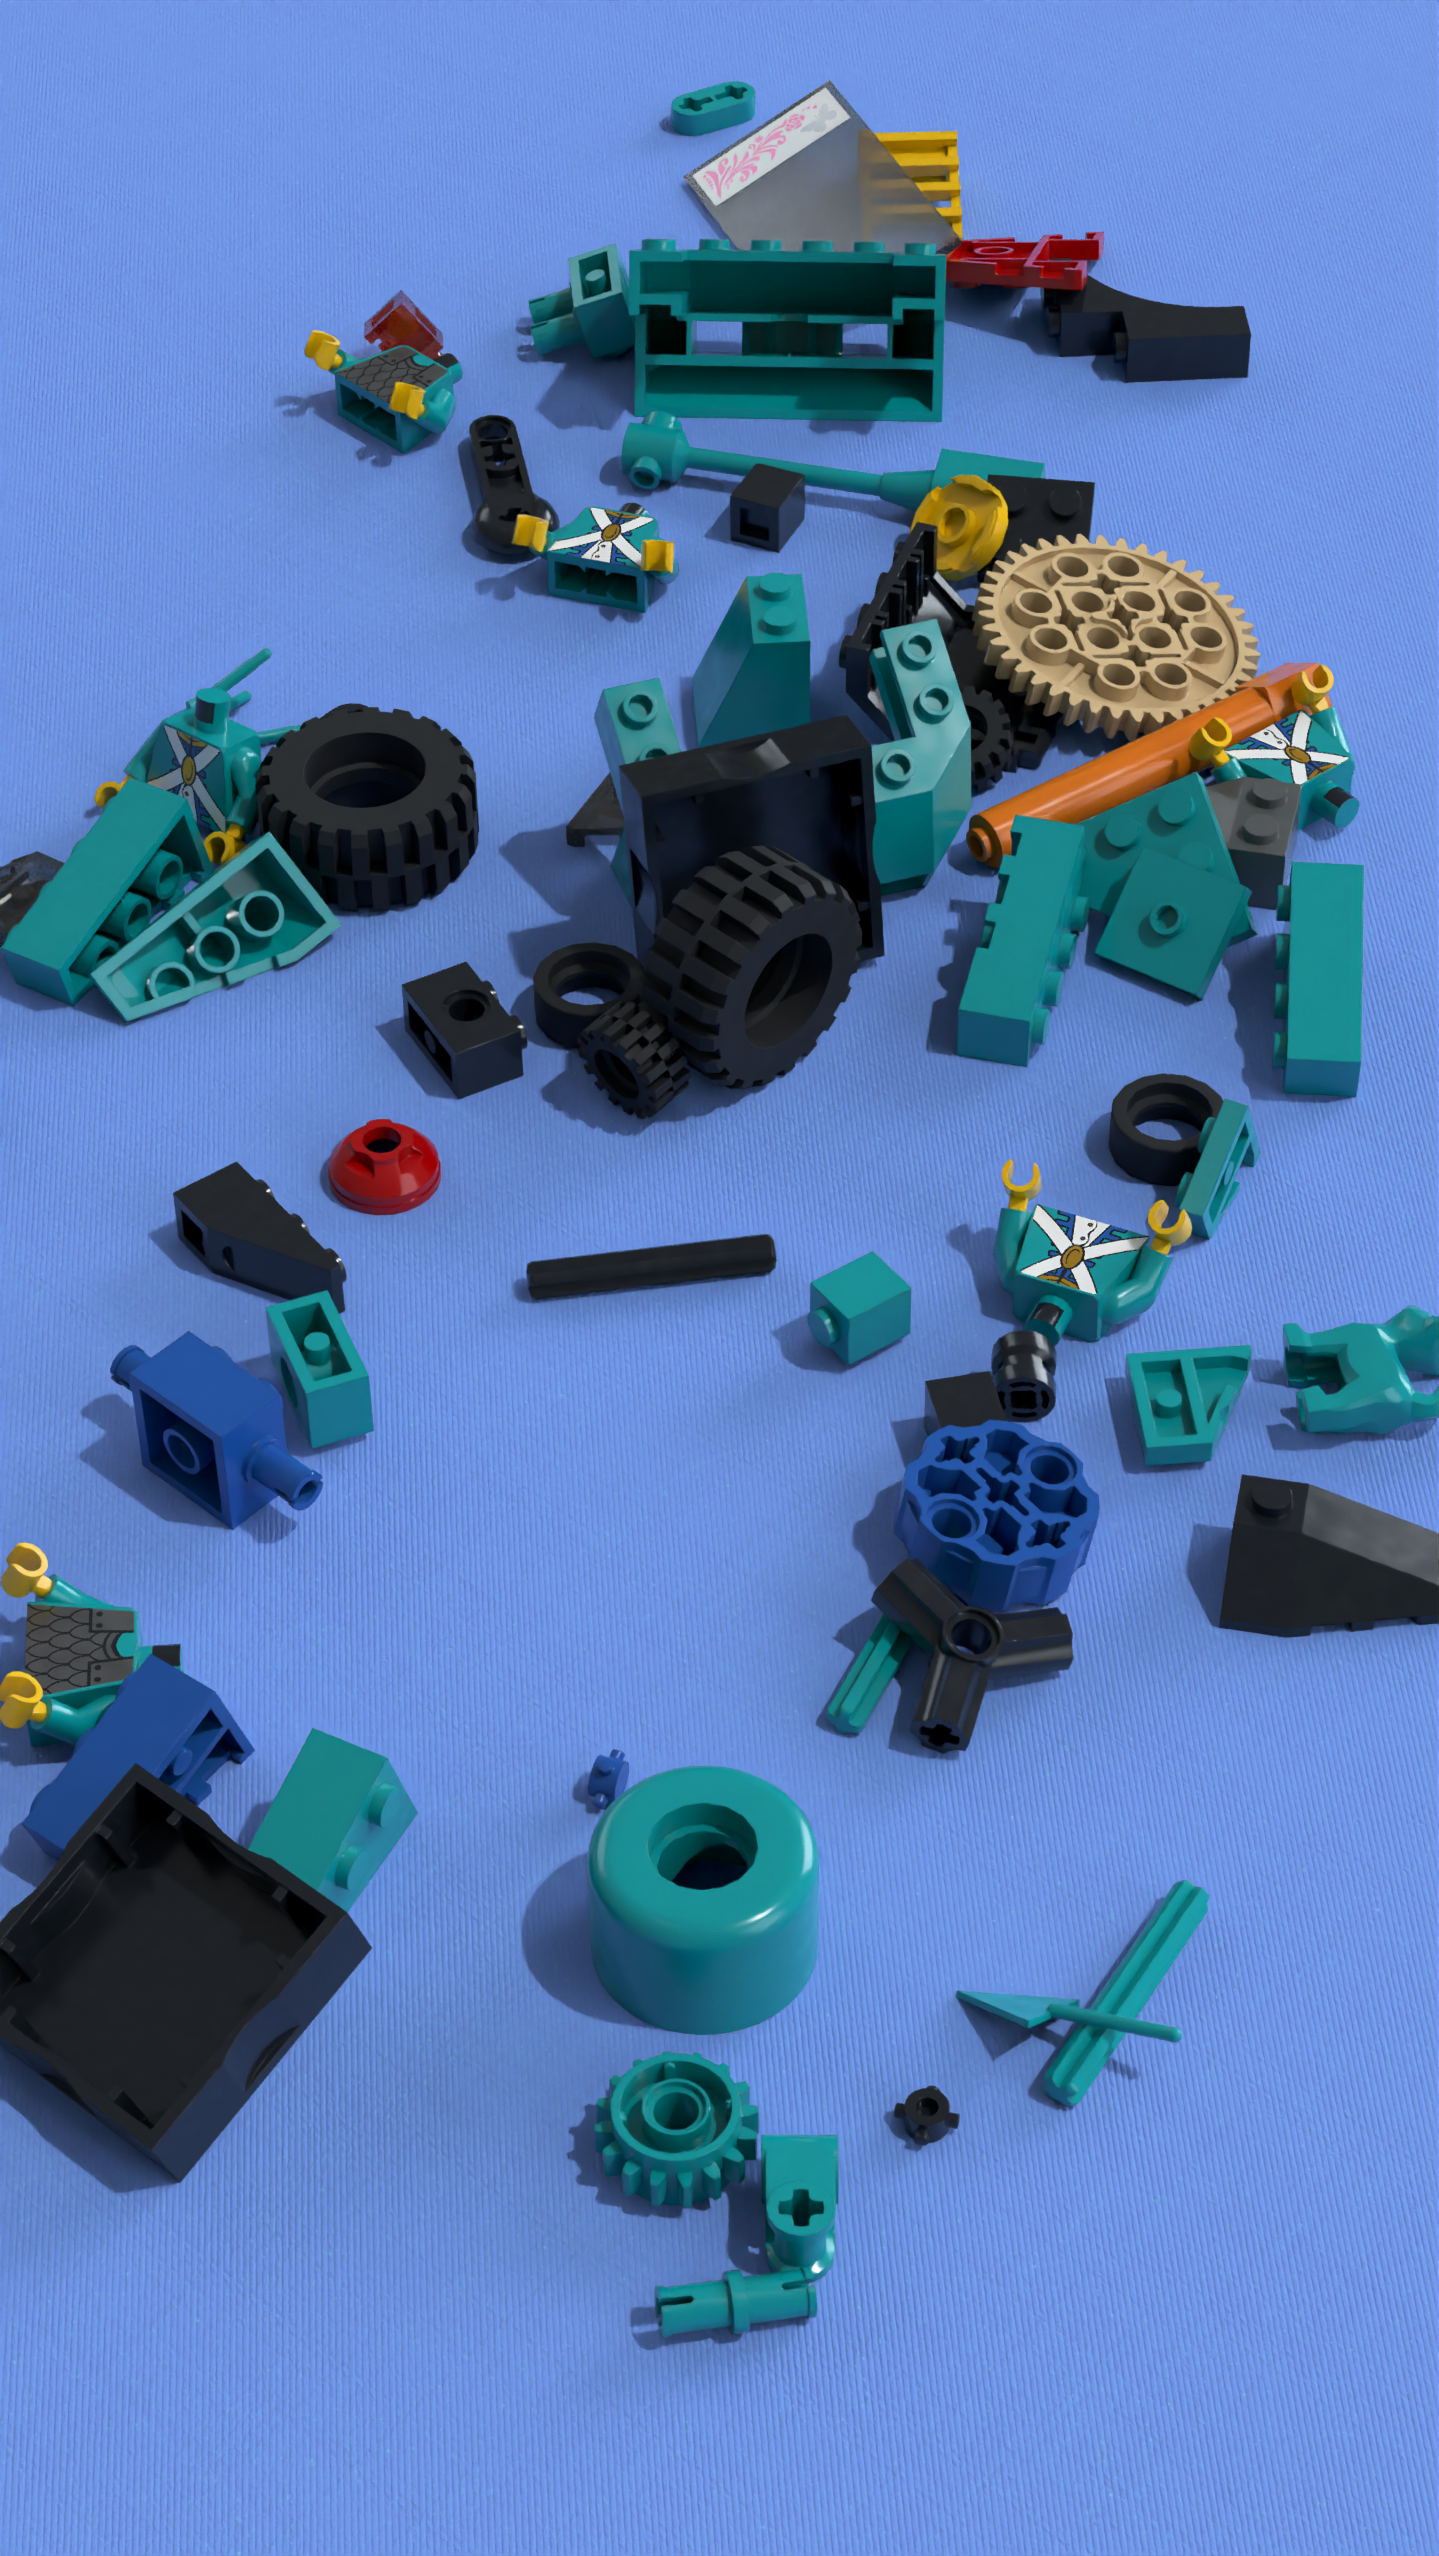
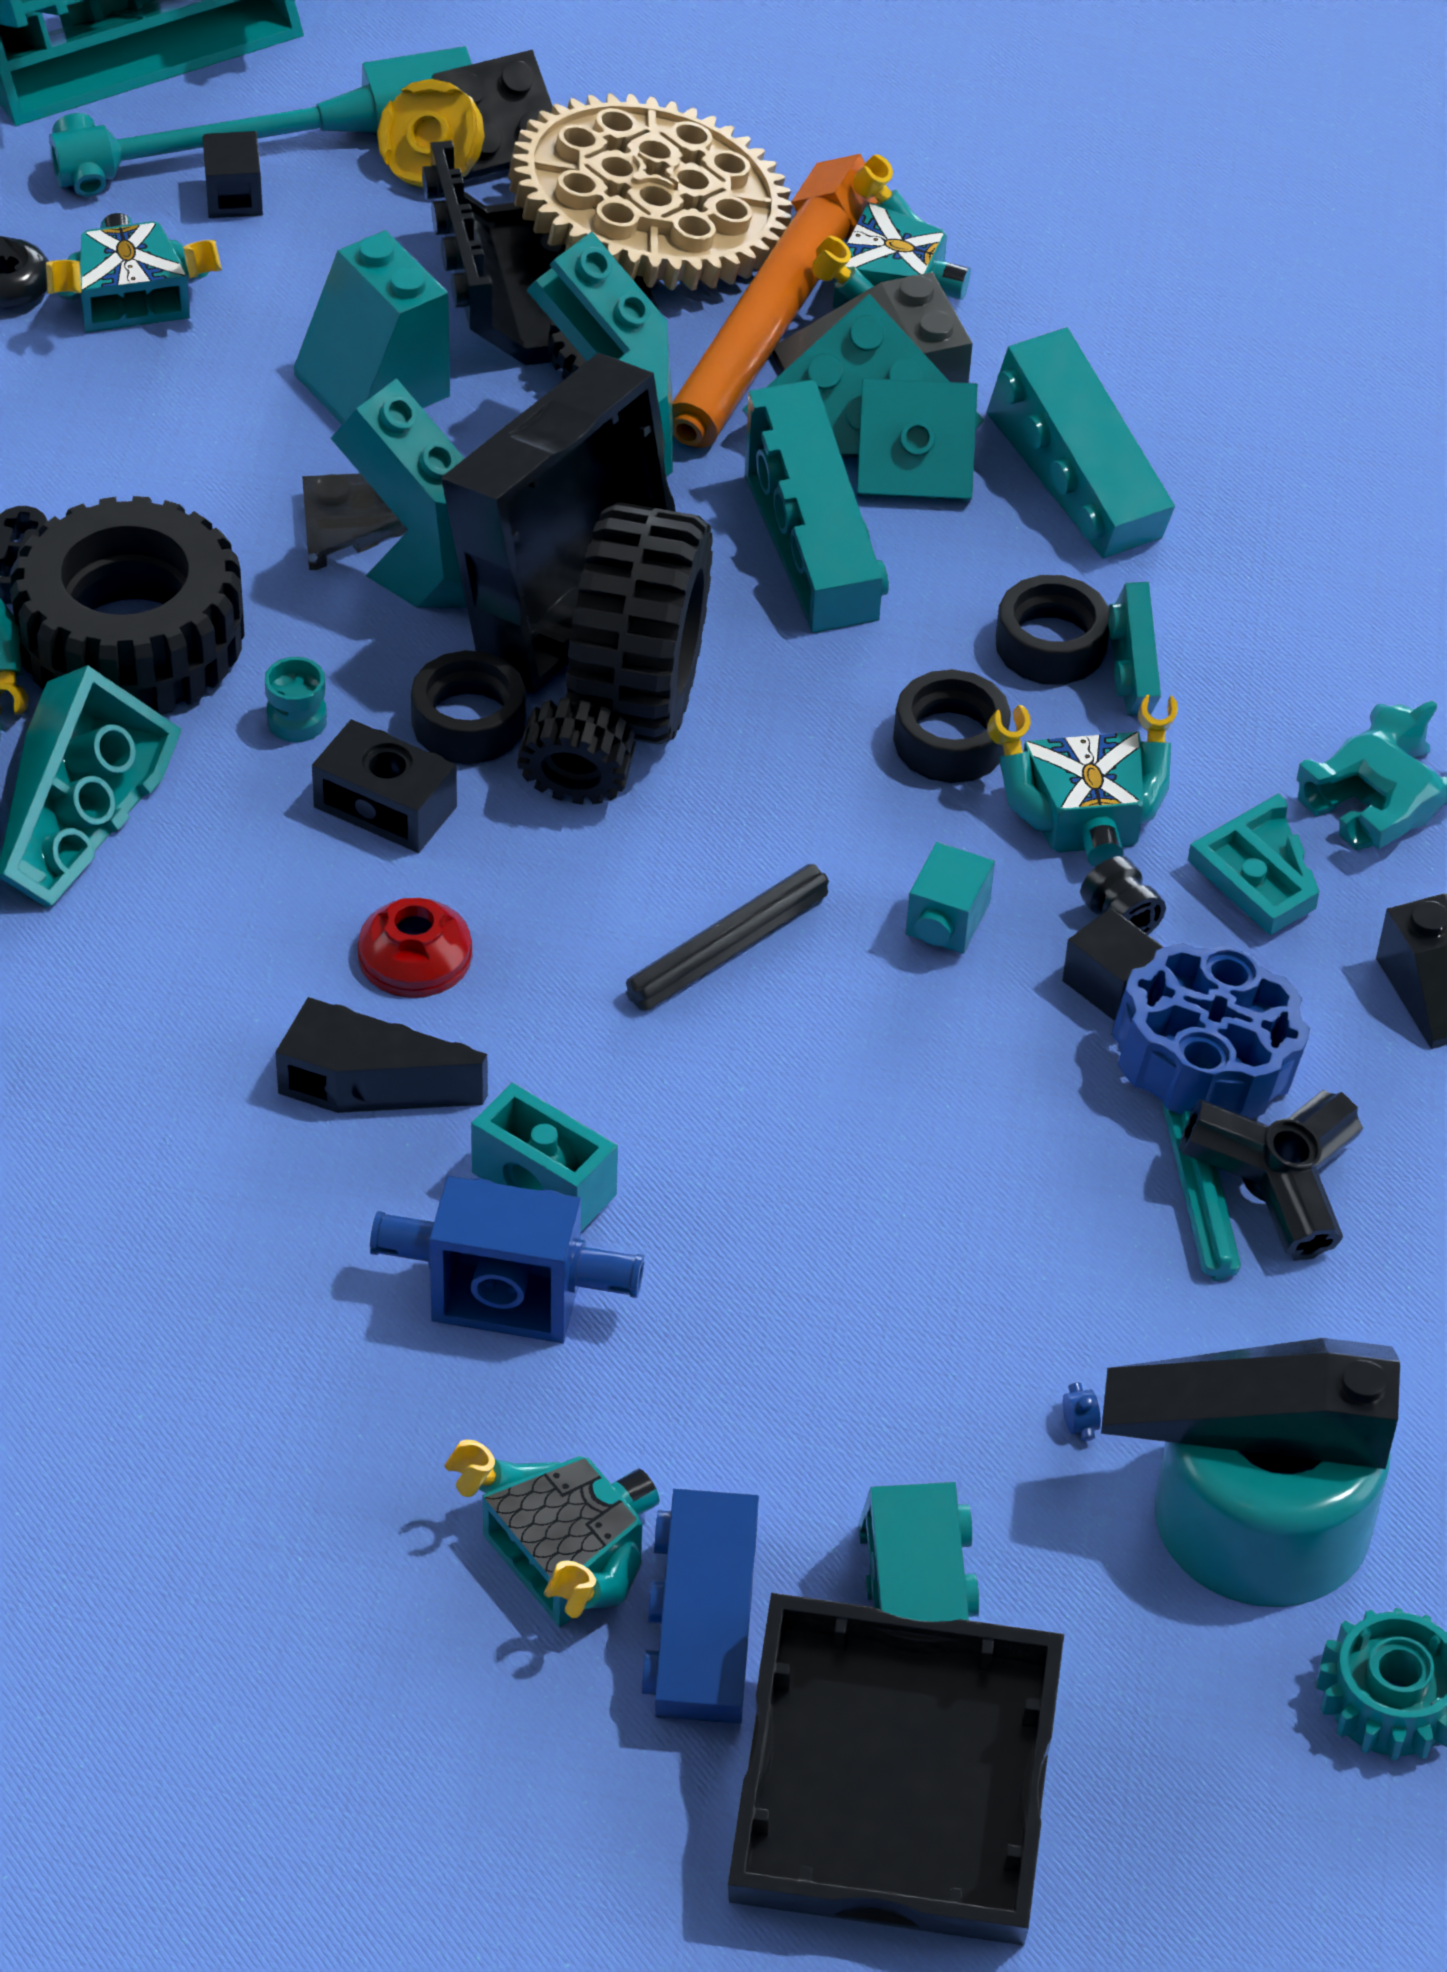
camera: 35 degrees left, 5 degrees up
none -> teal wheel [265,657,327,742]
none -> black tyre [893,669,1011,783]
none -> black wedge [1101,1338,1400,1469]

